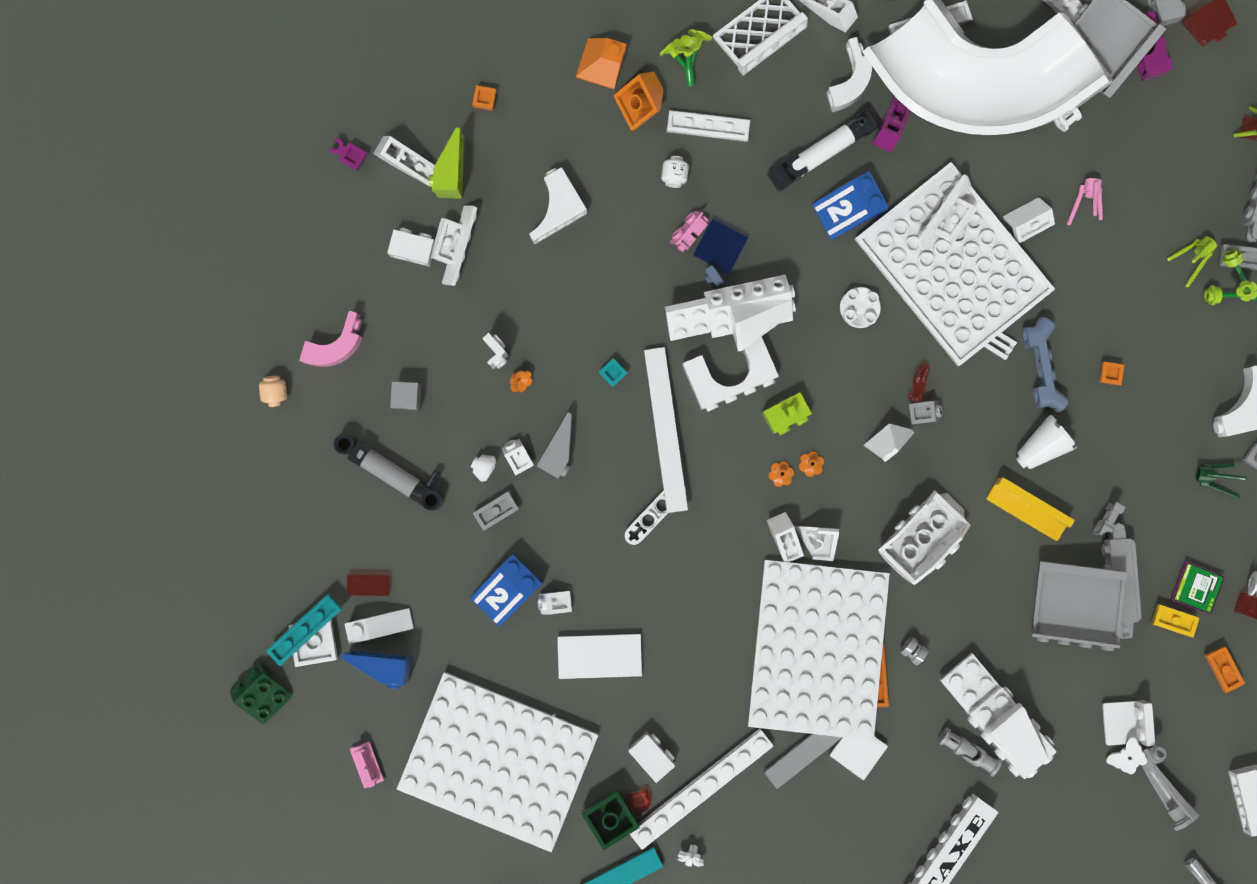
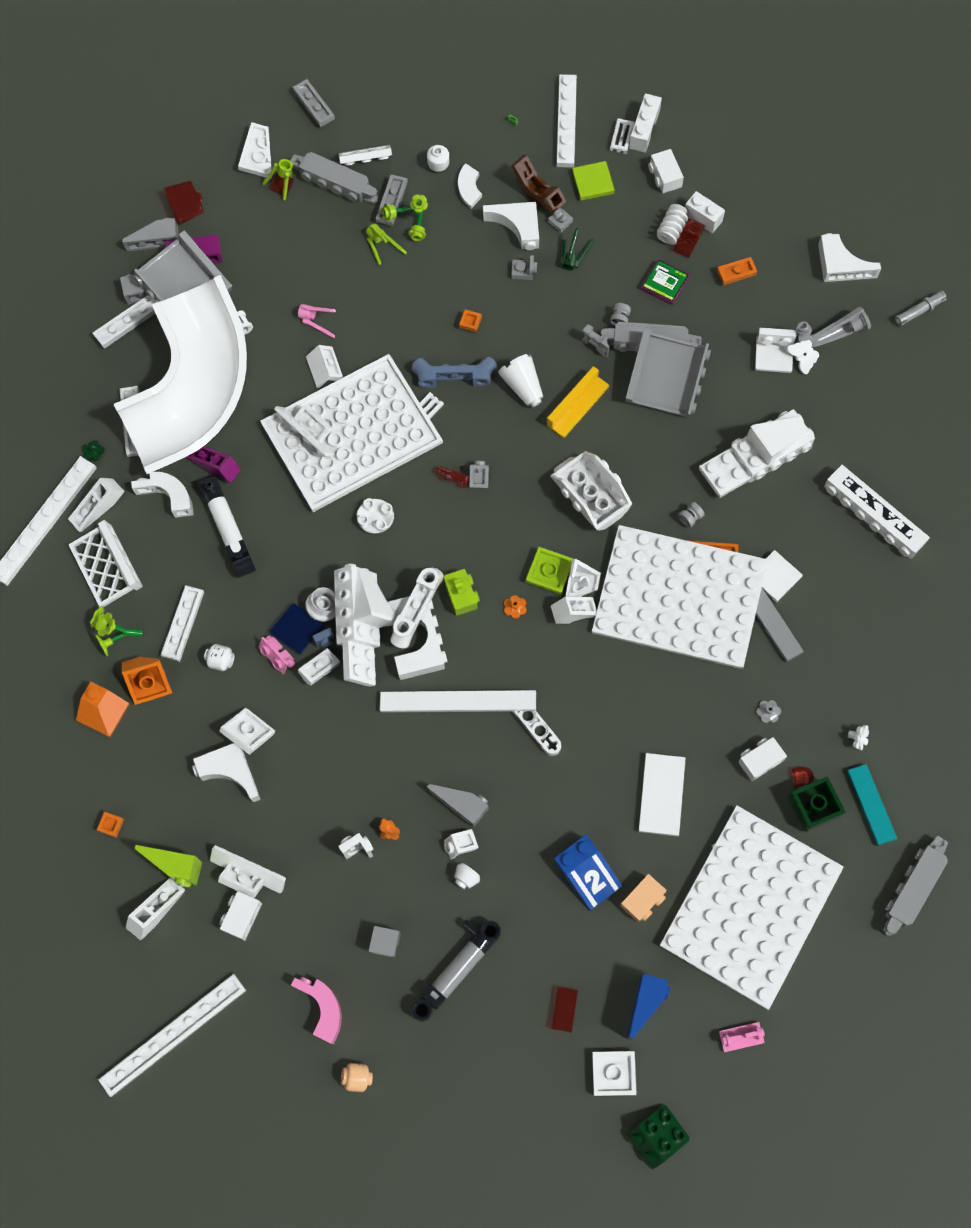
camera: 75 degrees left, 15 degrees down
teal tile [266,594,343,666] -> none
magenta plate [328,138,368,172] -> none
white slope [345,608,414,644] -> none
light grey plate [473,492,519,531] -> none
white bracket [538,591,572,615] -> none
teal plate [598,358,628,388] -> none
white plate [630,728,773,850] -> none
orange plant [799,451,824,477] -> none
blue slope [812,171,889,240] -> none
white slope [864,424,914,462] -> none
light grey piece [938,727,1002,777] -> none
yellow plate [1151,604,1199,638] -> none
none -> white tile [98,974,246,1097]
none -> white tile [220,708,275,755]
none -> white plate [298,648,340,686]
none -> white piece [306,587,336,622]
none -> white plate [391,567,444,649]
none -> light grey bracket [512,256,537,280]
none -> lime plate [526,547,573,595]
none -> light grey wheel [610,303,631,327]
none -> light nougat brick [620,874,667,923]
none -> light grey plant [756,700,781,723]

